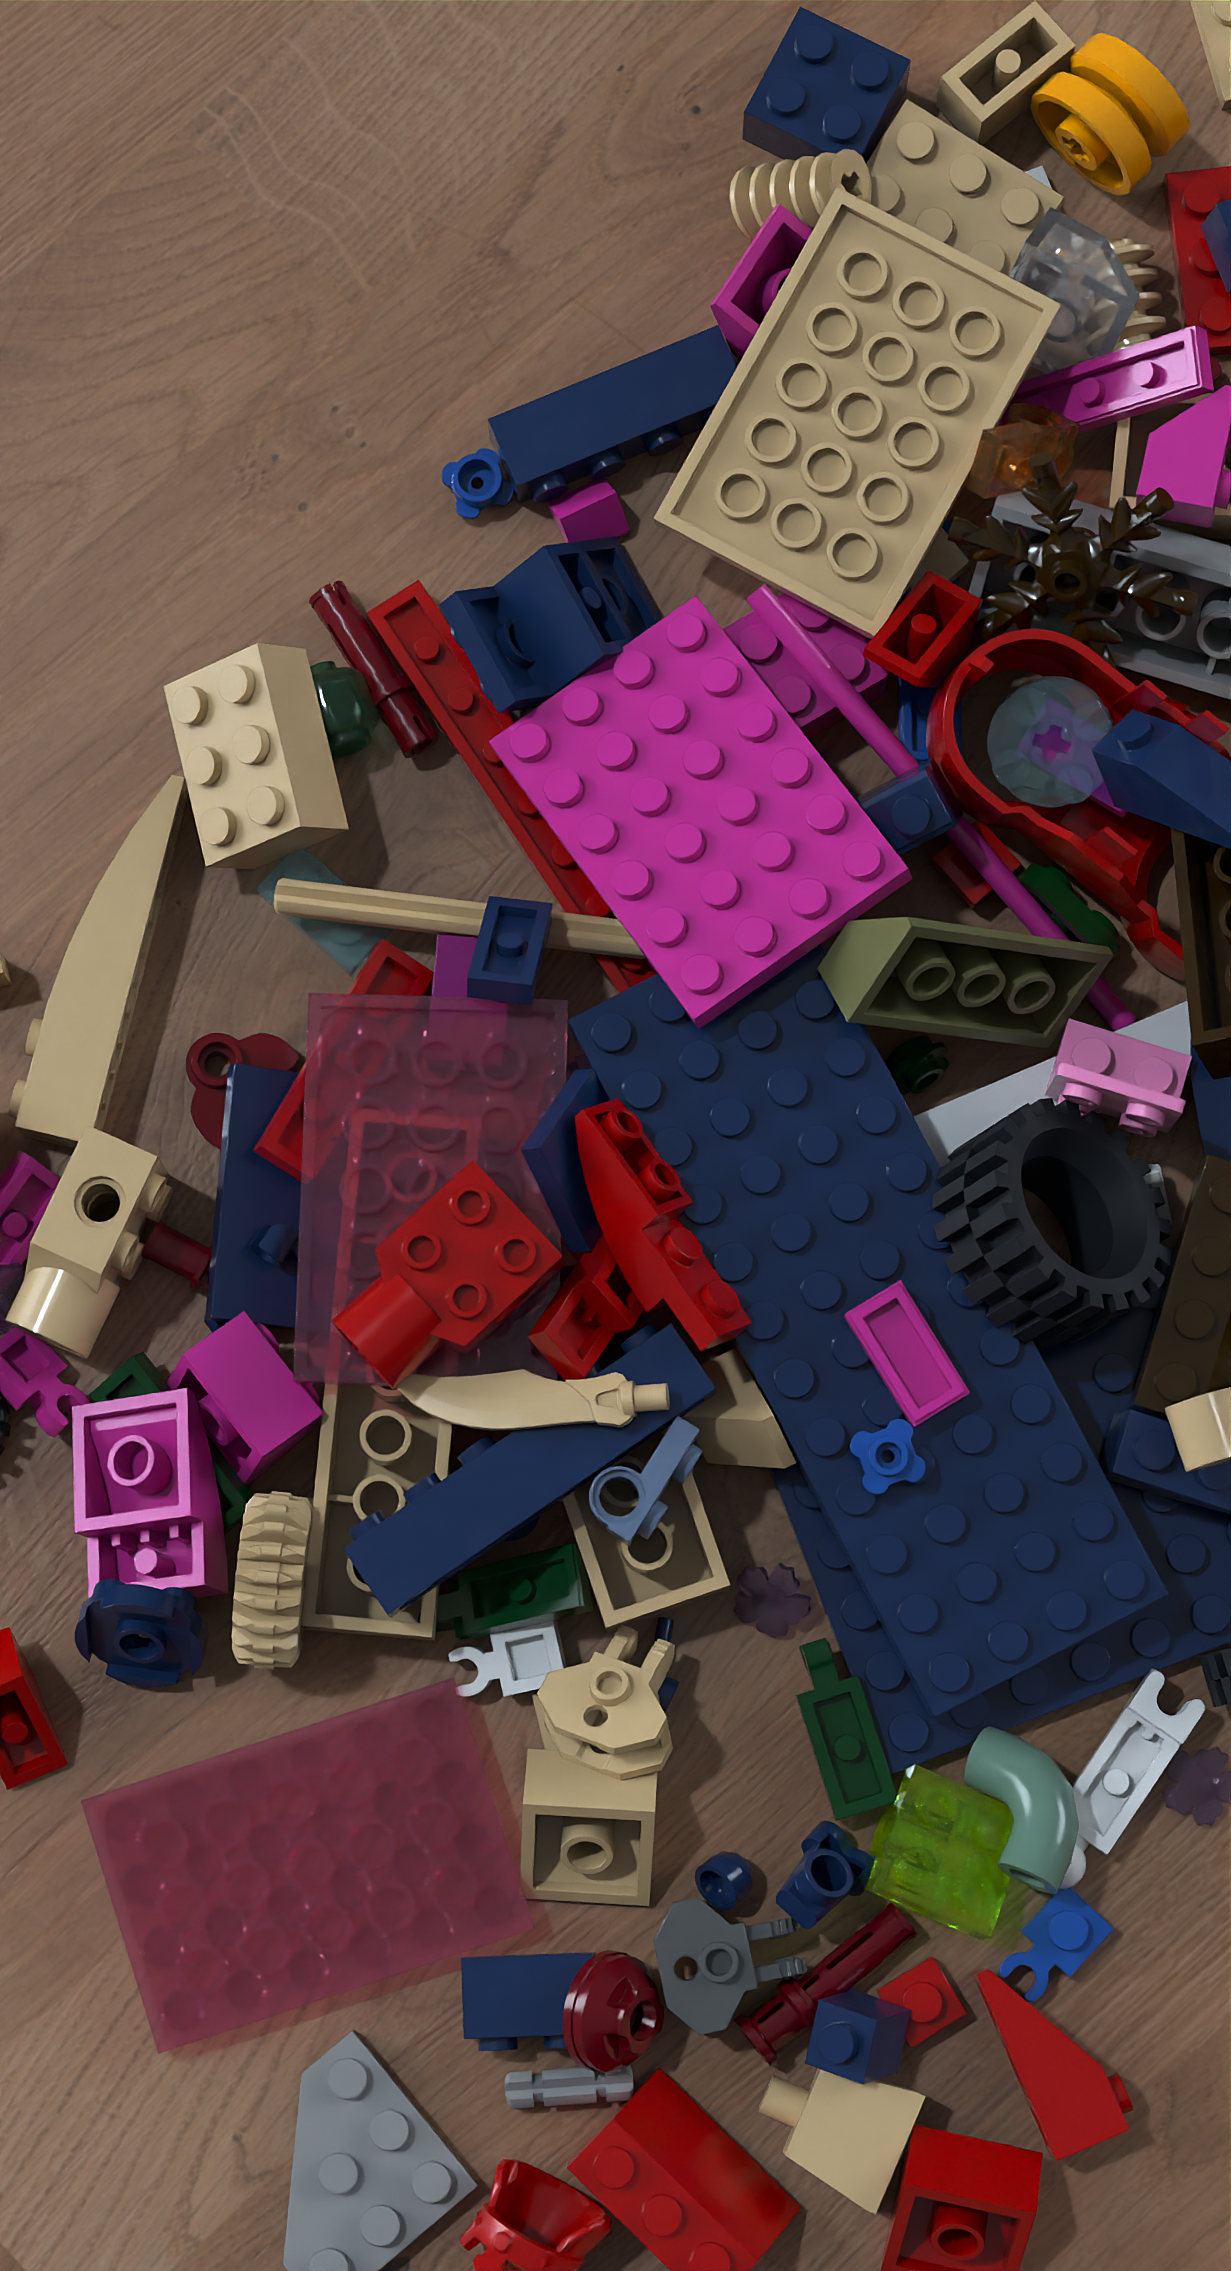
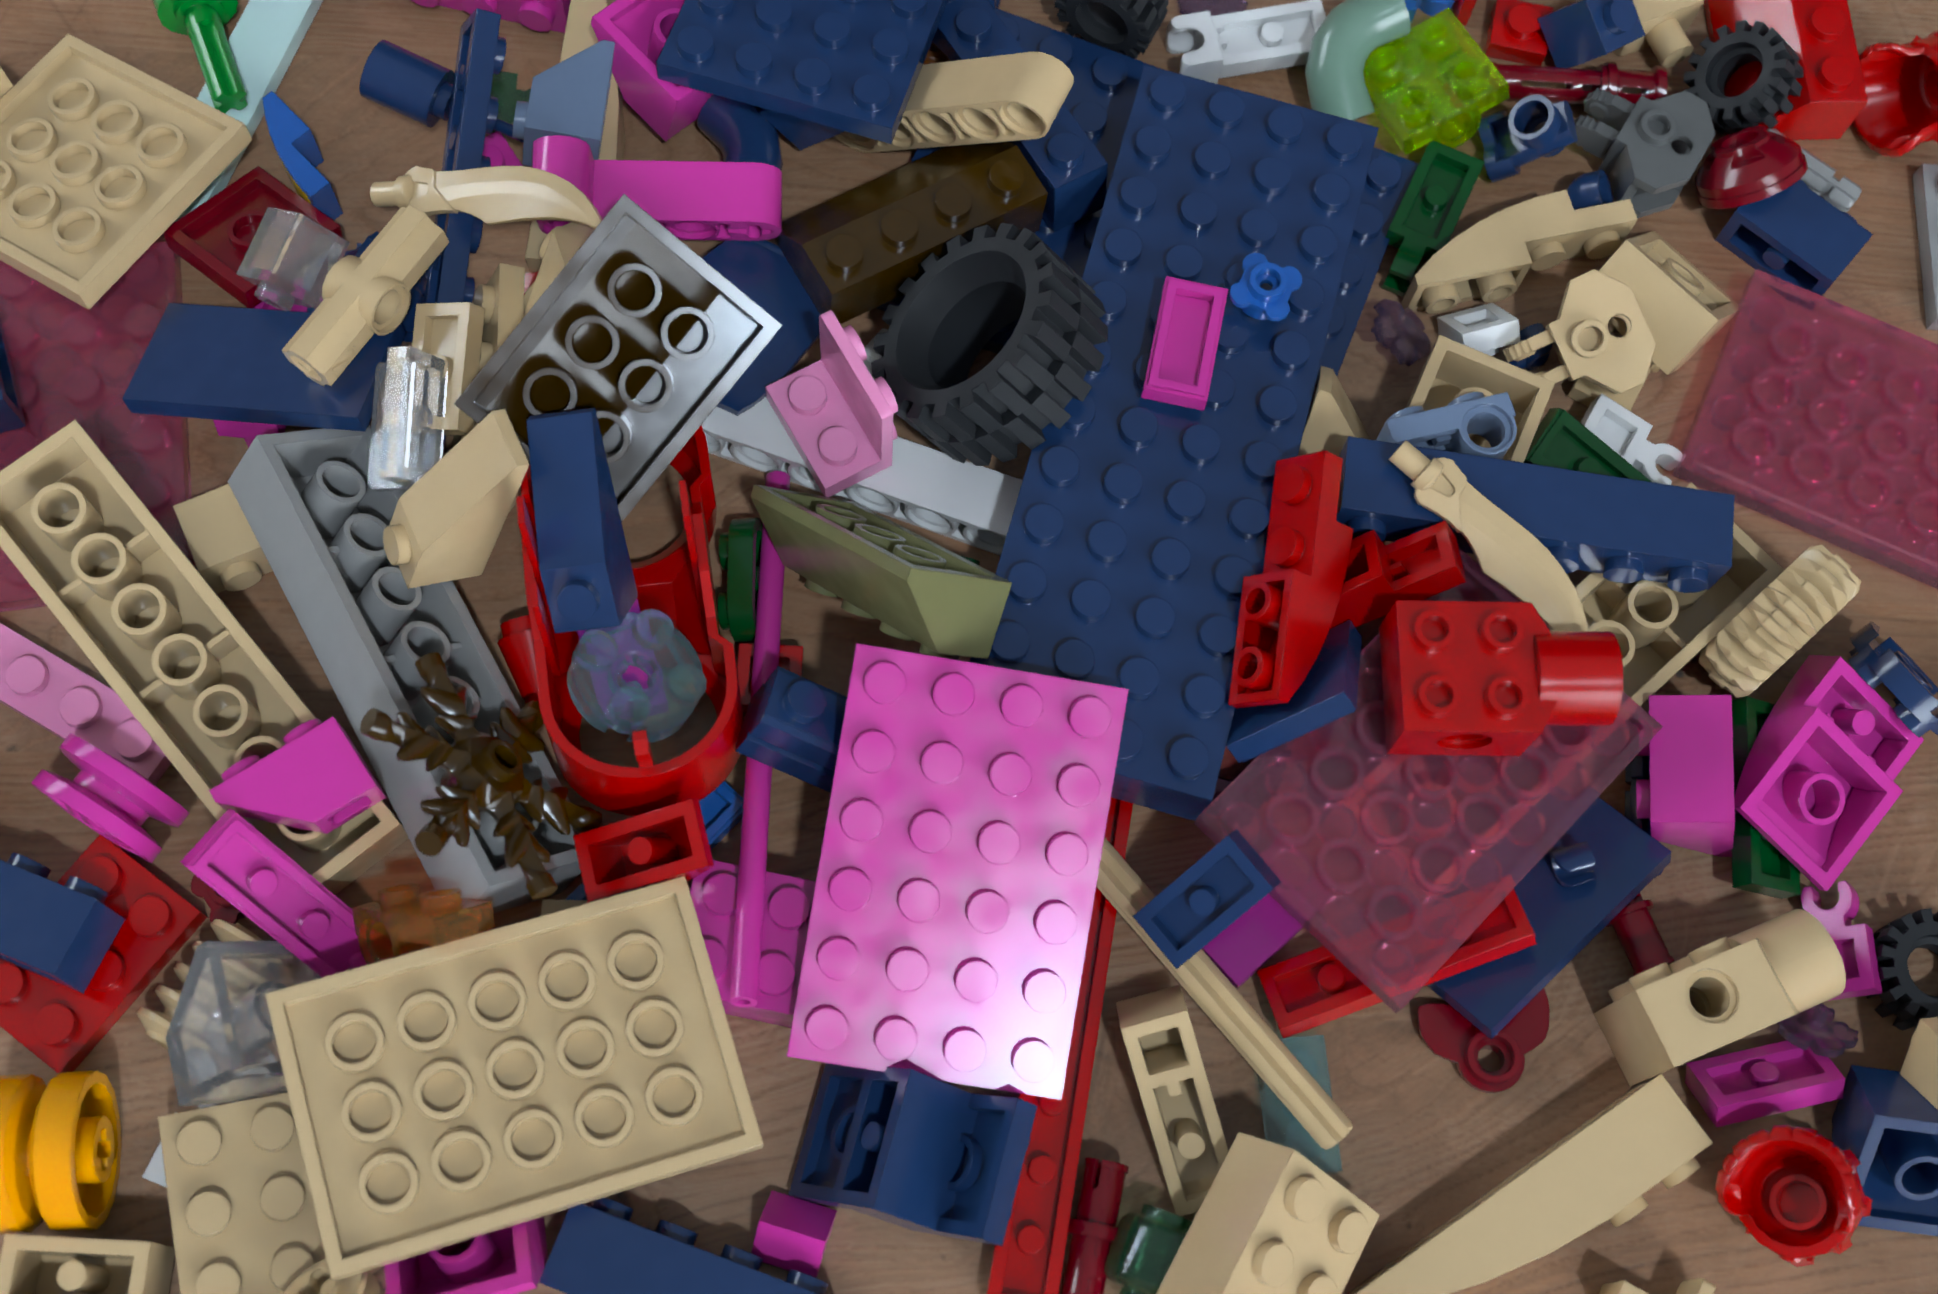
camera: 145 degrees left, 10 degrees down
none -> tan slope [1116,985,1229,1217]
none -> tan slope [1401,189,1638,314]
none -> white plate [1437,303,1520,356]
none -> black tyre [1683,20,1804,135]

